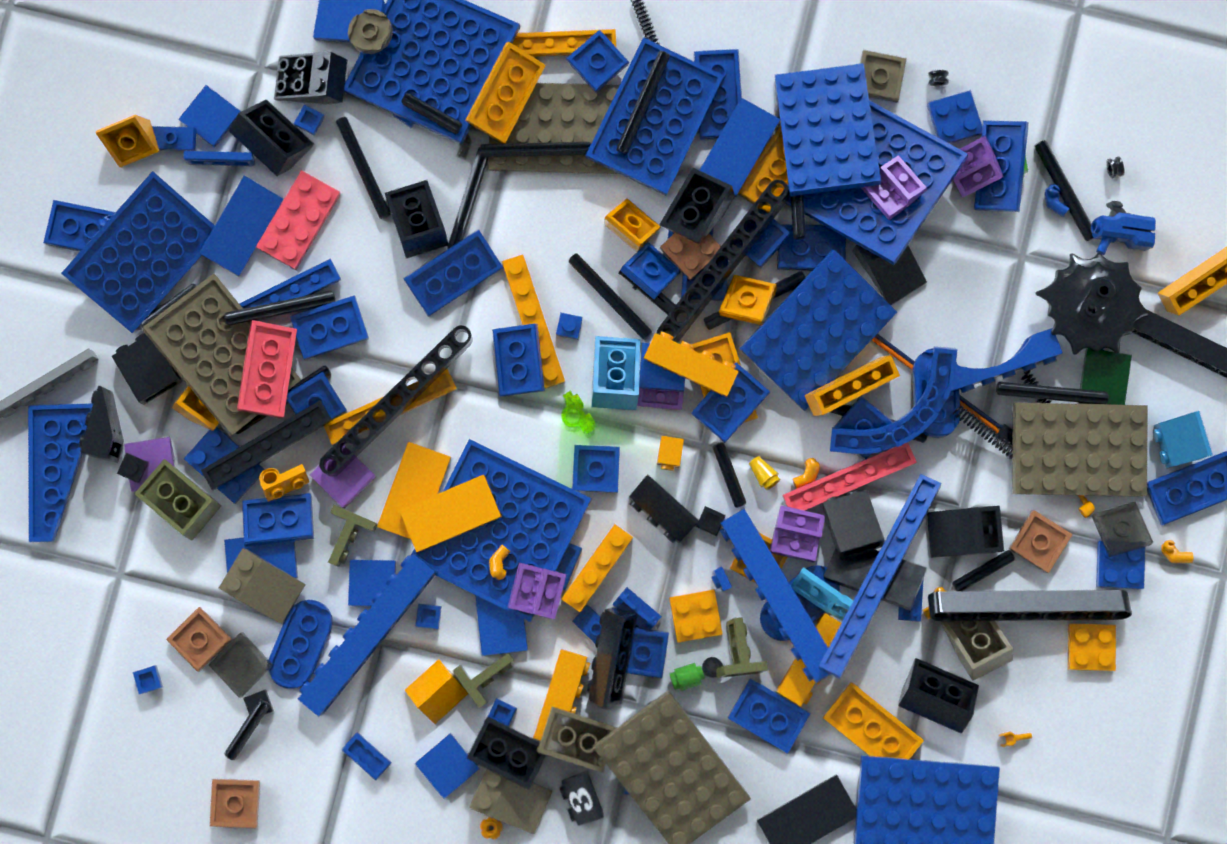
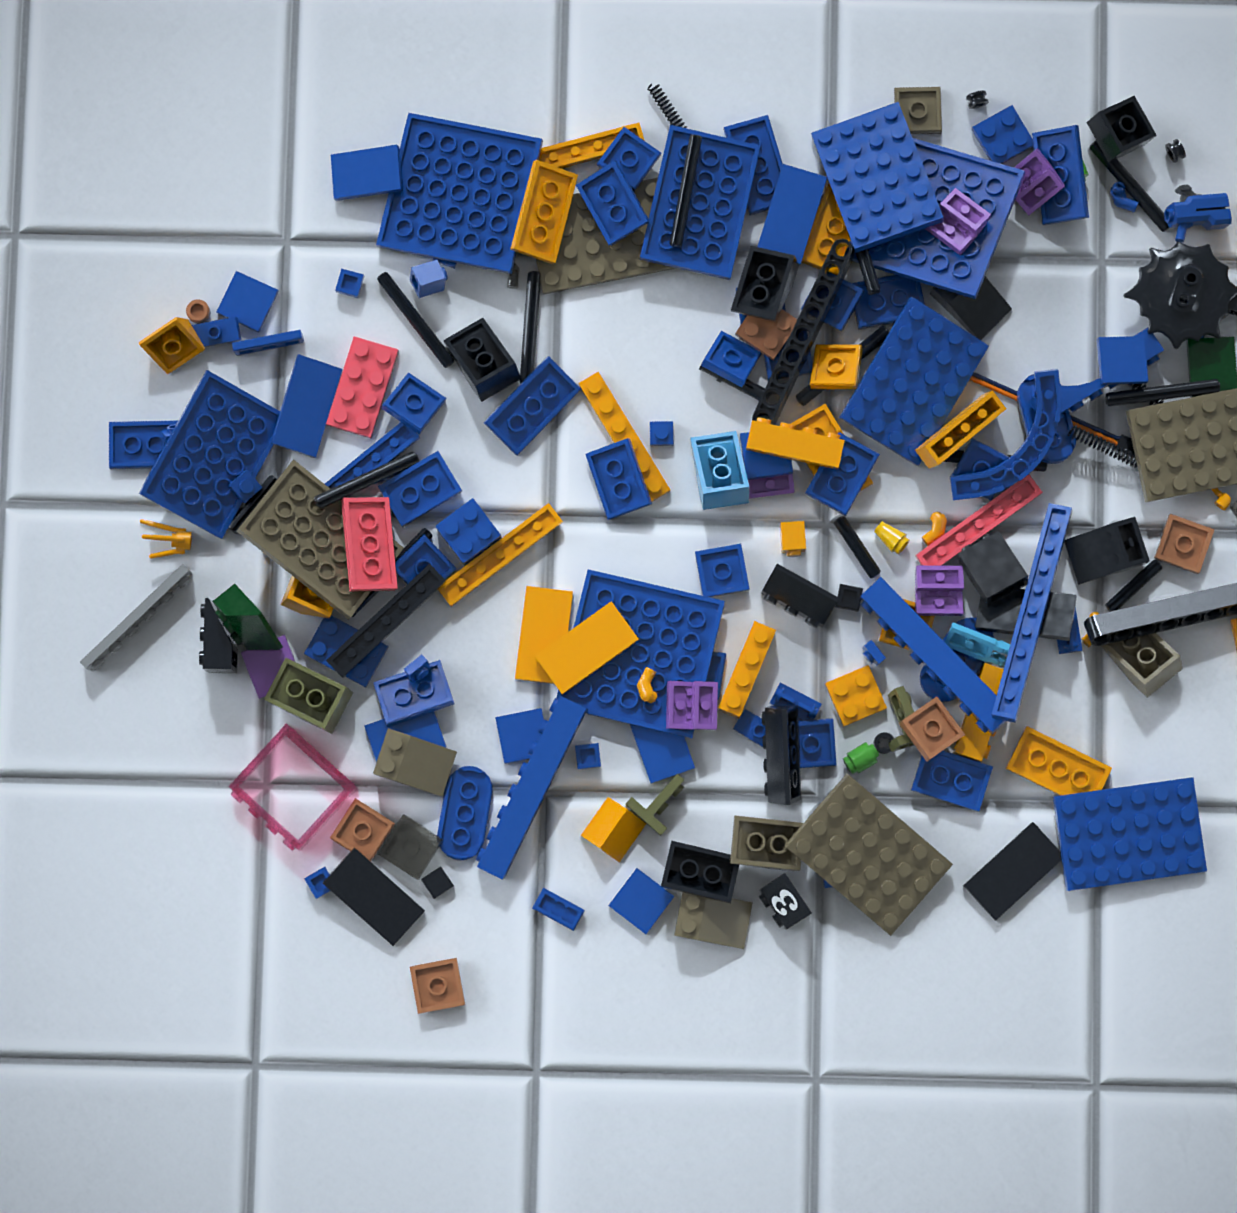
camera: 10 degrees left, 0 degrees up
blue wing [28,403,93,542] -> none
black brick [111,333,183,405] -> none
black plate [117,453,149,483] -> none
black axle [224,699,270,760] -> none
black slope [229,99,314,176] -> none
light orange plate [259,464,310,502] -> none
black slope [274,52,348,104] -> none
medium lavender slope [310,445,376,509] -> none
black beam [319,325,473,477] -> none
olive bracket [328,505,378,567] -> none
dark tan tile [348,9,393,54] -> none
black axle [401,93,462,134] -> none
black axle [480,142,591,157] -> none
light orange plate [480,817,503,840] -> none
blue tile [488,698,517,727] -> none
light orange brick [533,649,590,741] -> none
clear neon green plate [561,391,596,439] -> none
black axle [569,253,652,340] -> none
light orange slope [604,199,661,252] -> none
black slope [898,658,979,734] -> none
light orange hand [998,732,1032,747] -> none
none -> light orange plant [140,519,192,559]
none -> nougat tile [186,299,210,324]
none -> dark green slope [213,584,283,650]
none -> blue plate [228,470,262,503]
none -> clear pink window [229,723,358,851]
none -> black tile [322,847,425,946]
none -> blue tile [381,372,447,435]
none -> blue plate [404,654,431,683]
none -> brick [410,259,448,298]
none -> blue brick [435,498,502,566]
none -> blue plate [576,161,650,246]
none -> nougat plate [899,697,965,761]
none -> black brick [1086,95,1157,162]
none -> blue tile [1097,336,1148,385]

